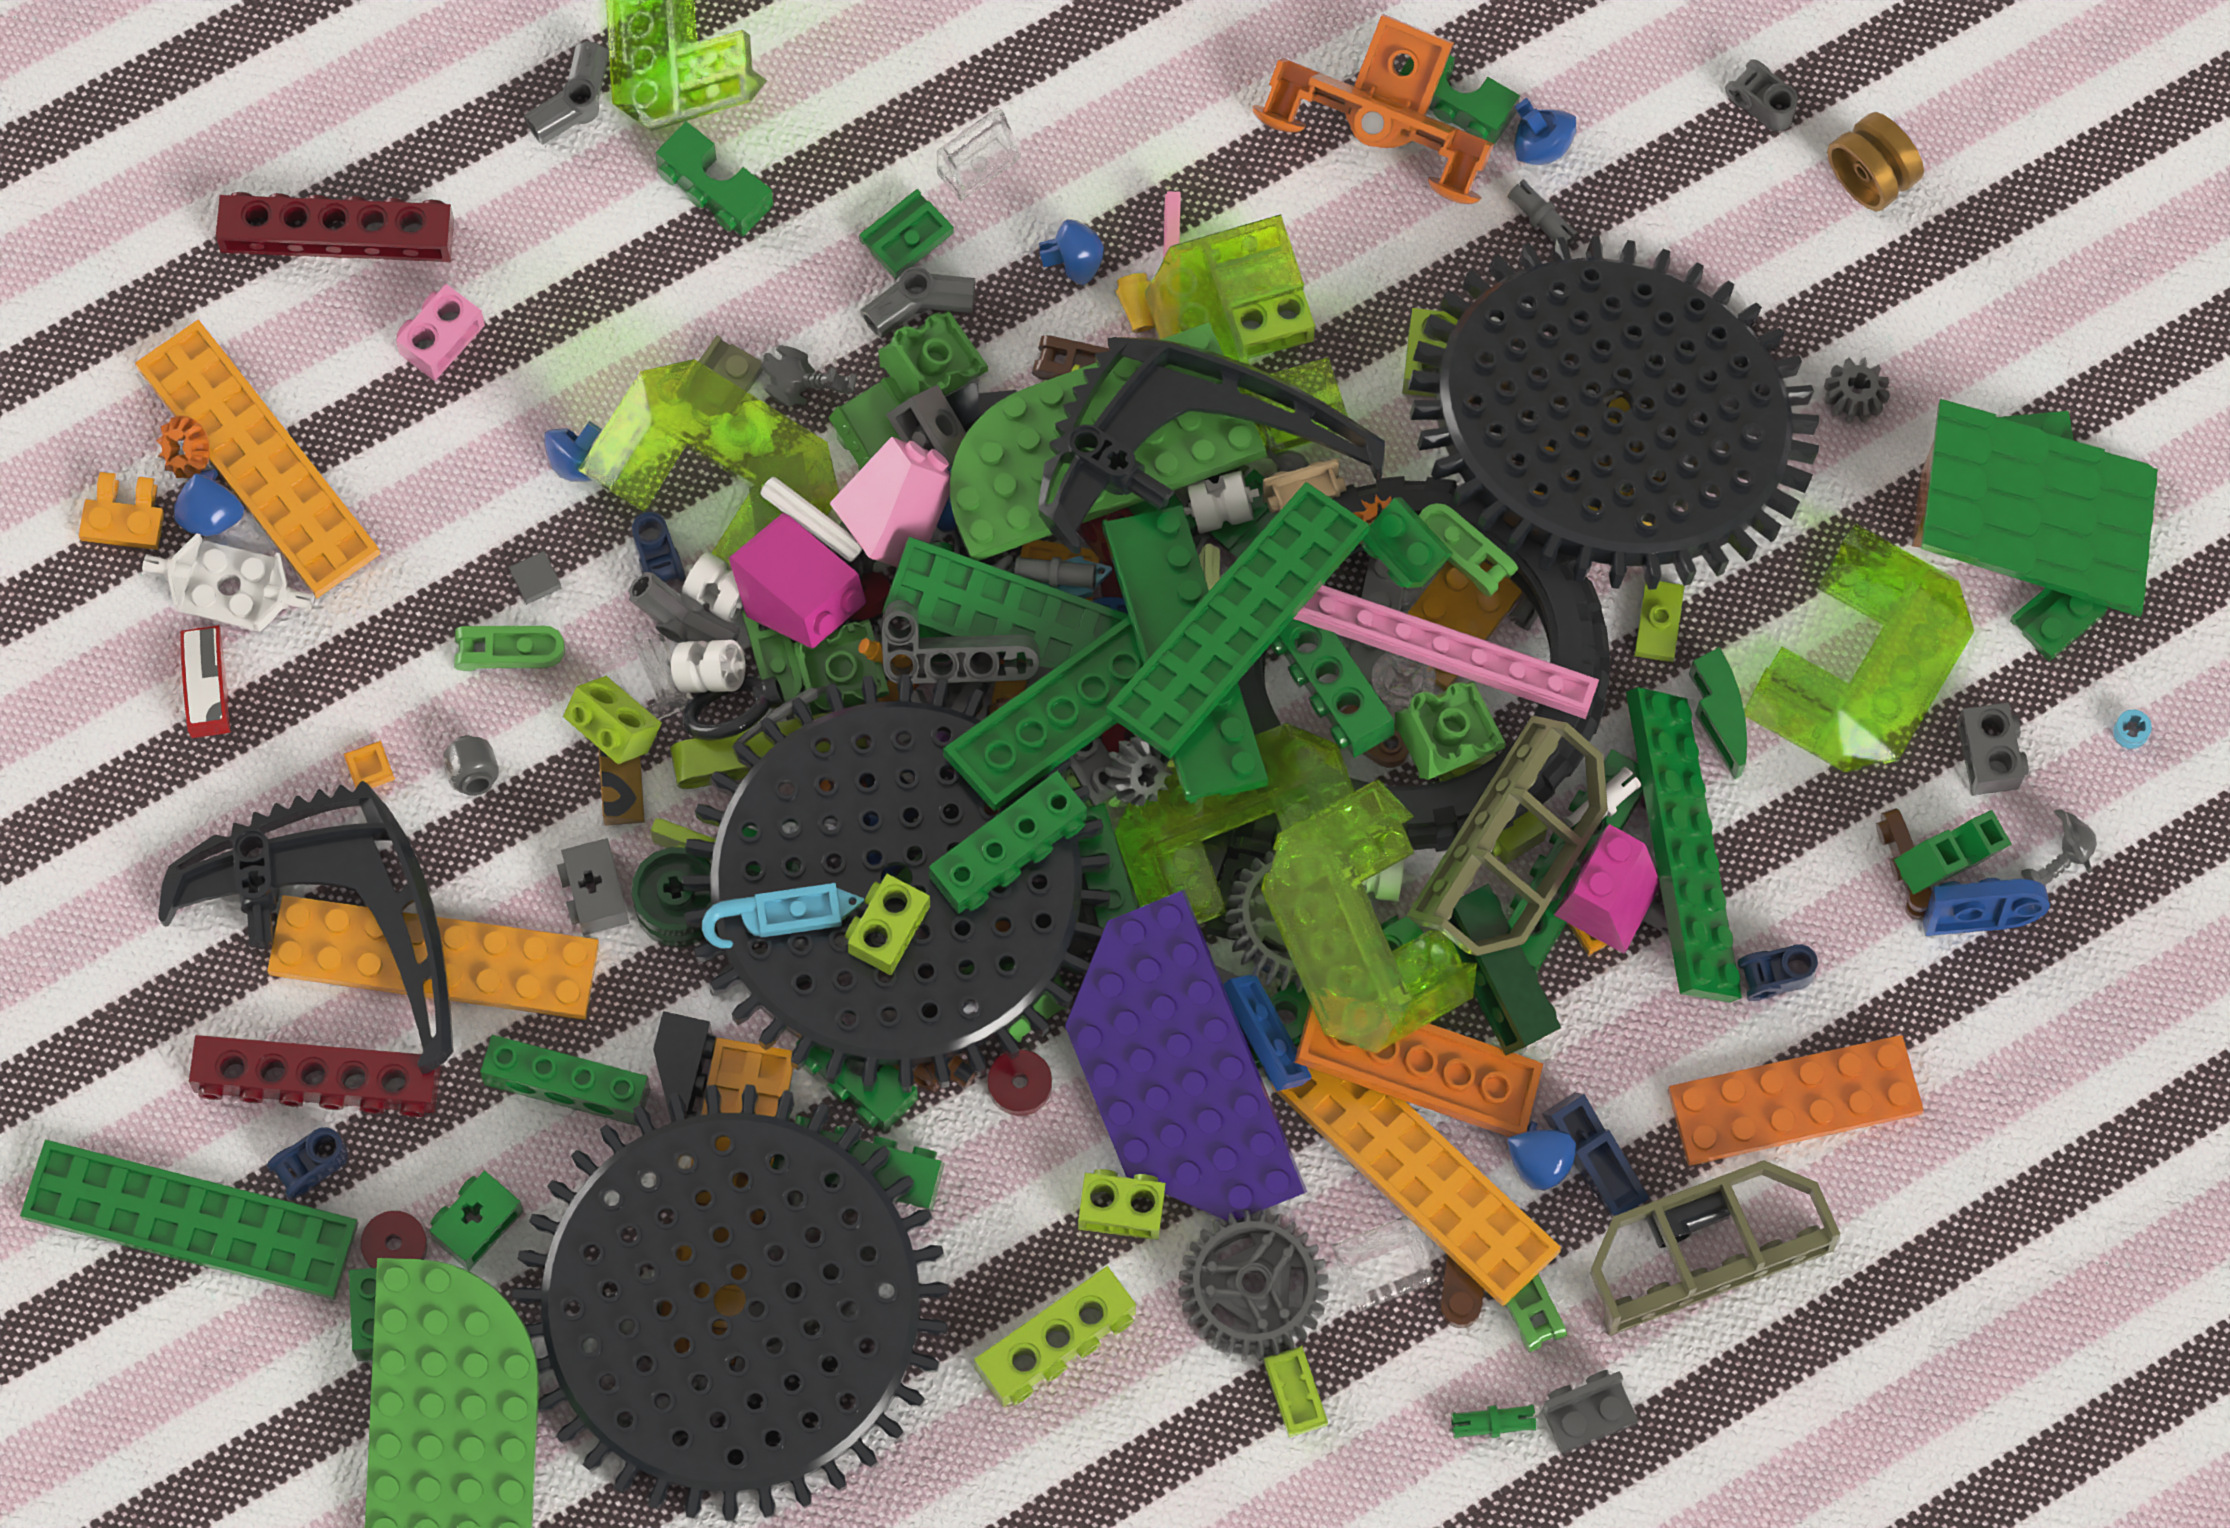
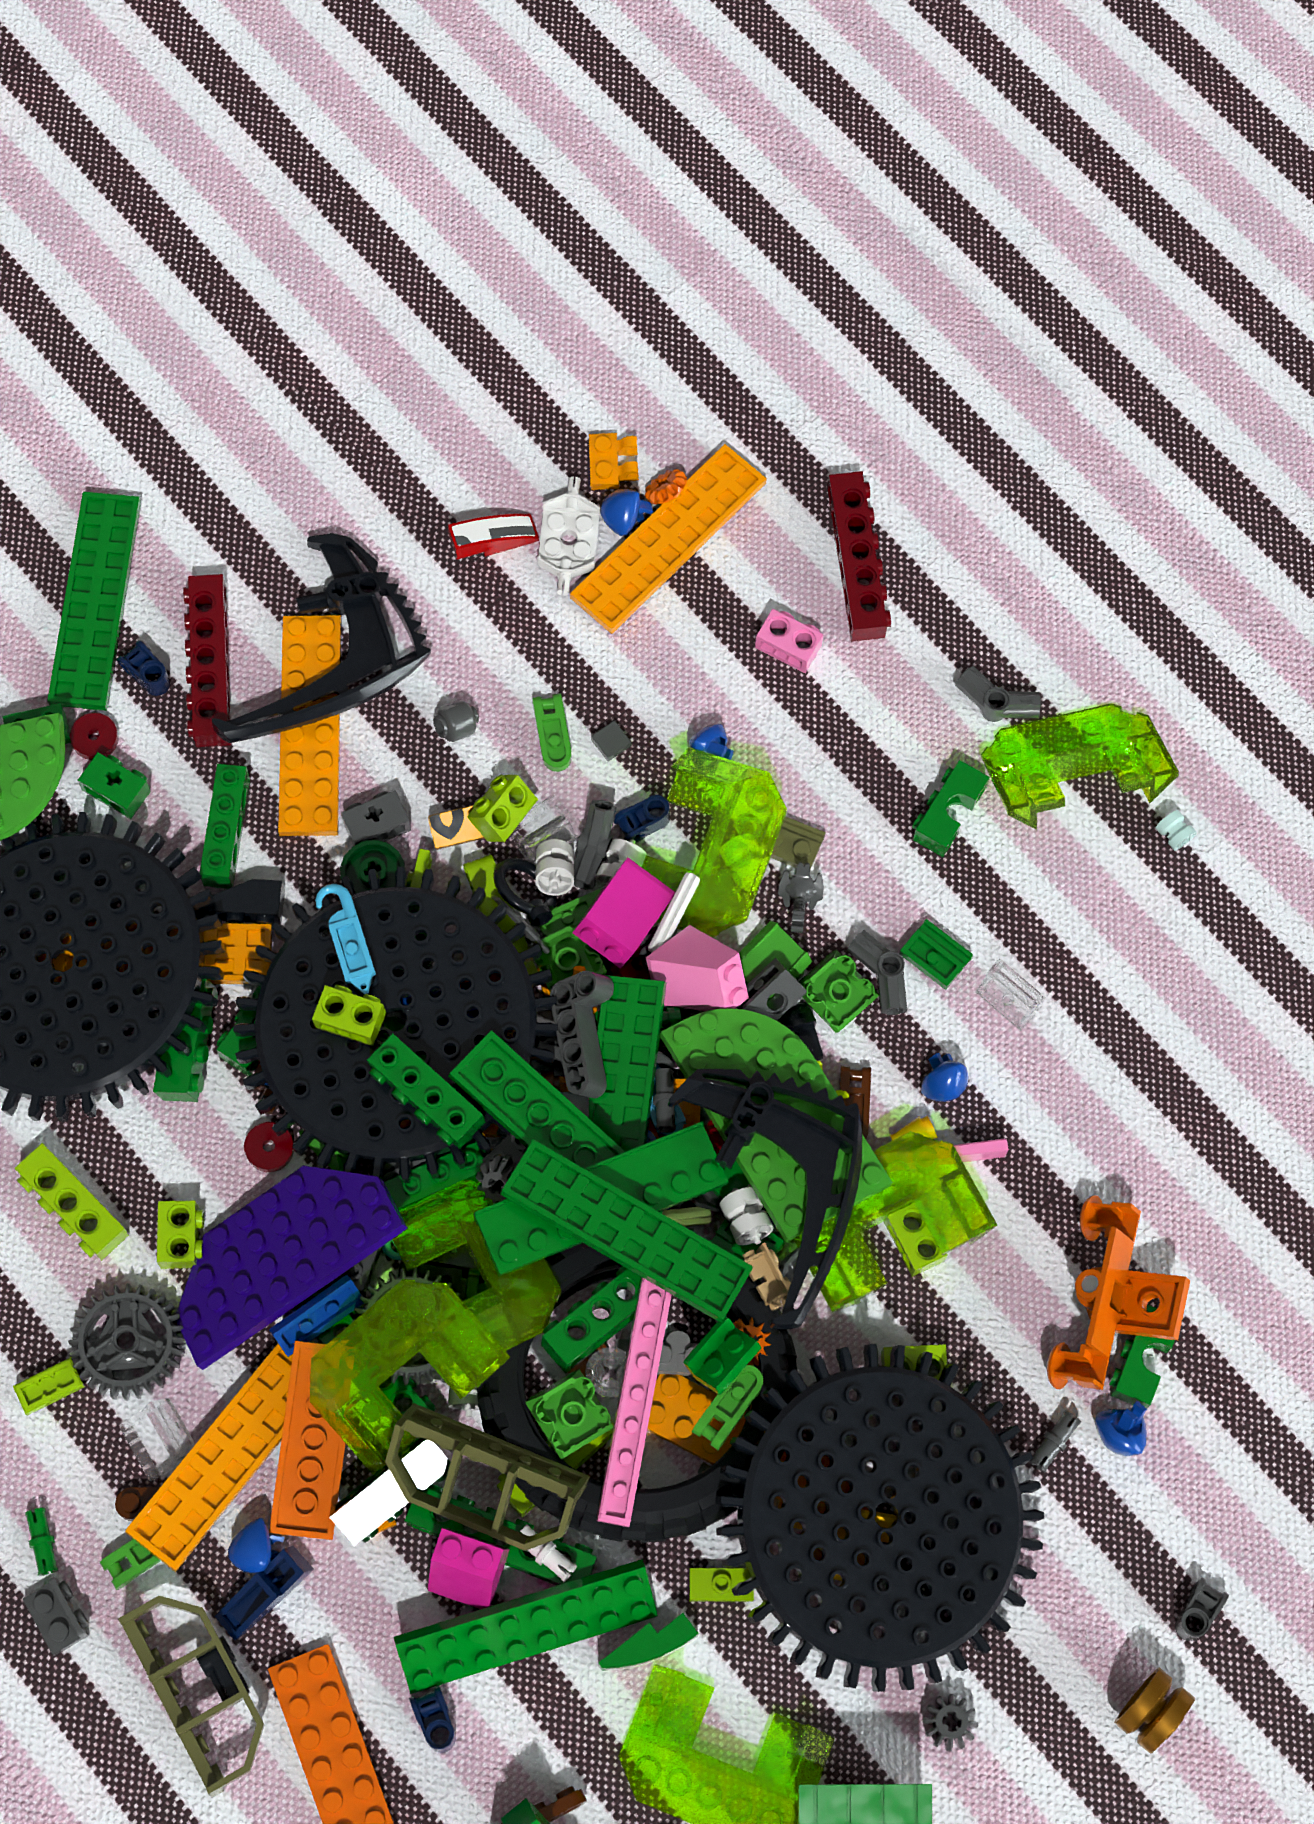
camera: 80 degrees right, 0 degrees up
light orange tile [343,740,395,788] -> none

